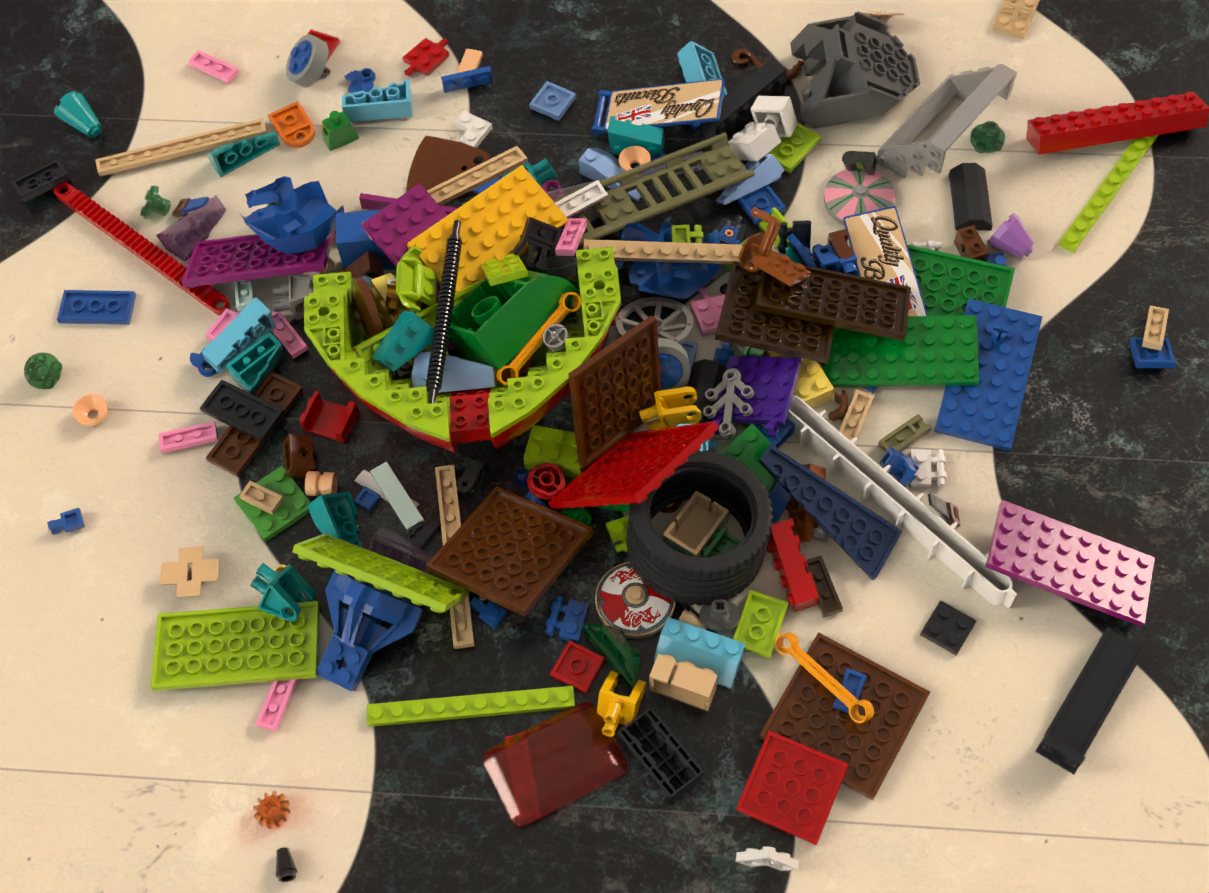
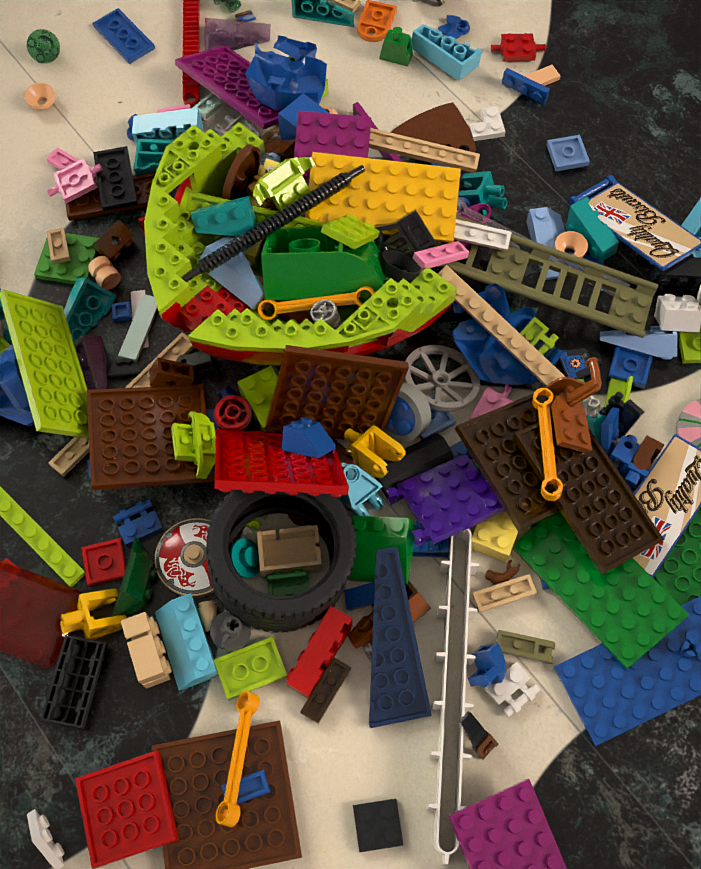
camera: 45 degrees right, 5 degrees up
light grey plant [703,368,754,439] -> none
none -> bright pink plate [47,158,103,203]
none -> reddish brown brick [149,357,194,387]
none -> lime plate [171,411,216,479]
none -> blue slope [282,417,336,458]
none -> light orange piece [532,388,563,501]

